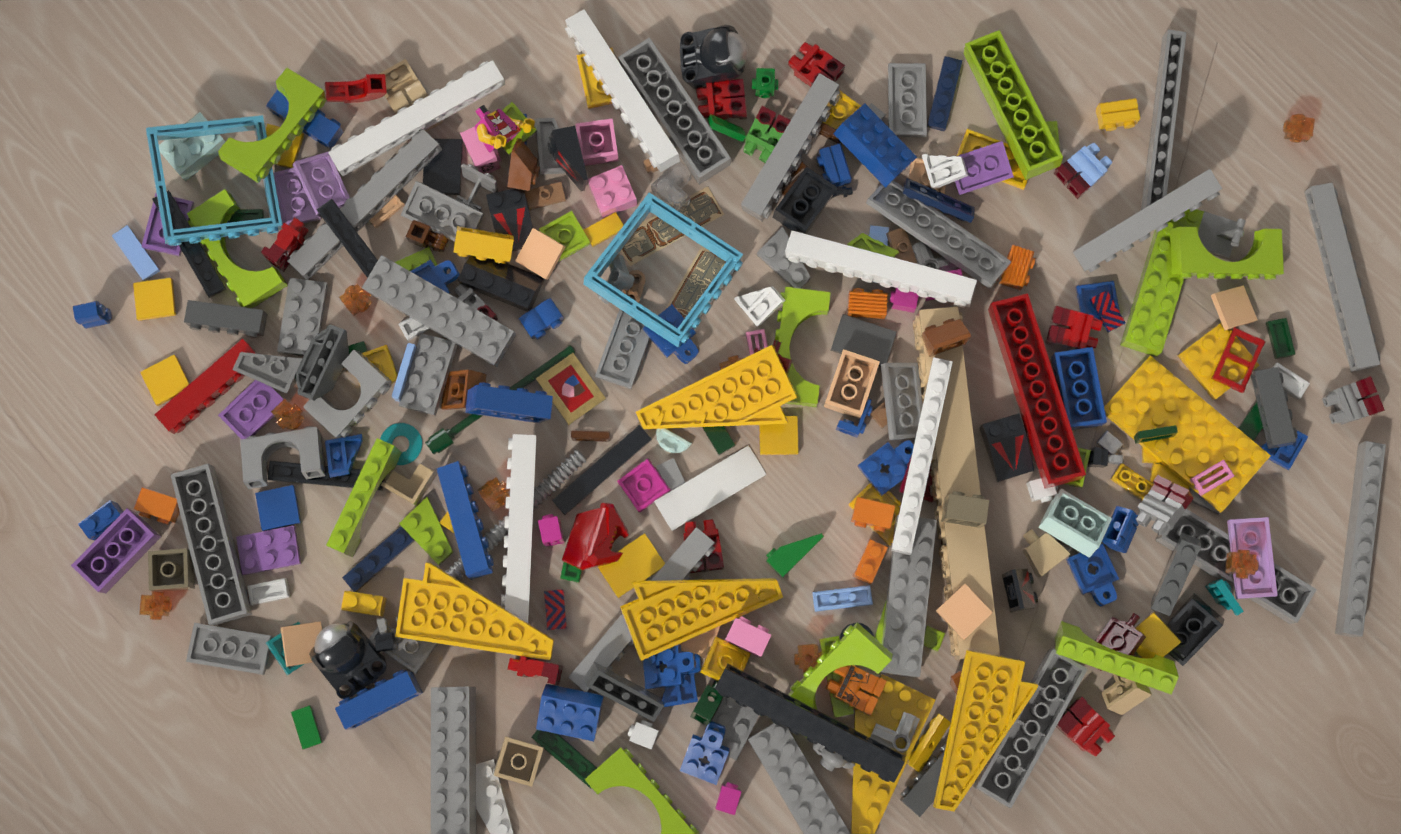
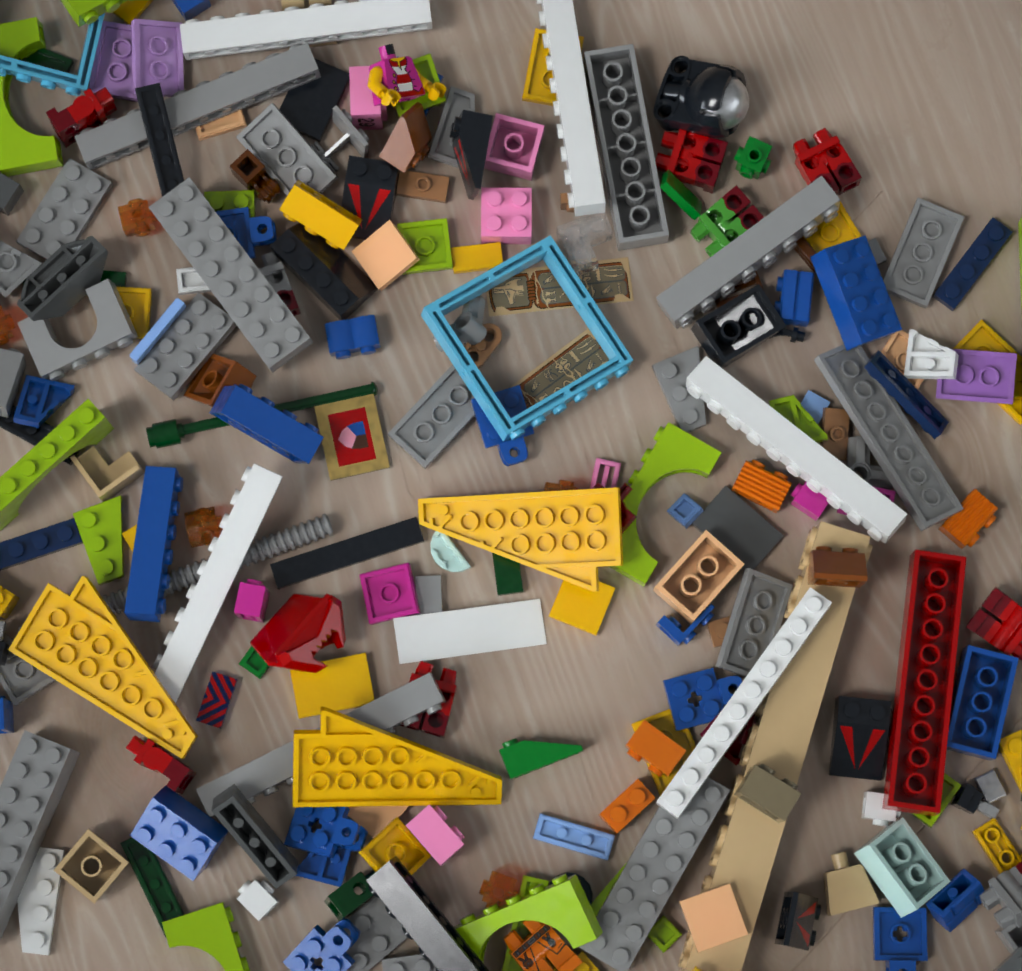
camera: 20 degrees right, 0 degrees up
teal gear [380,423,422,466] -> none
reddish brown tile [571,431,610,442] -> none
white wing [734,286,785,326] -> none
none -> medium blue tile [667,493,704,529]

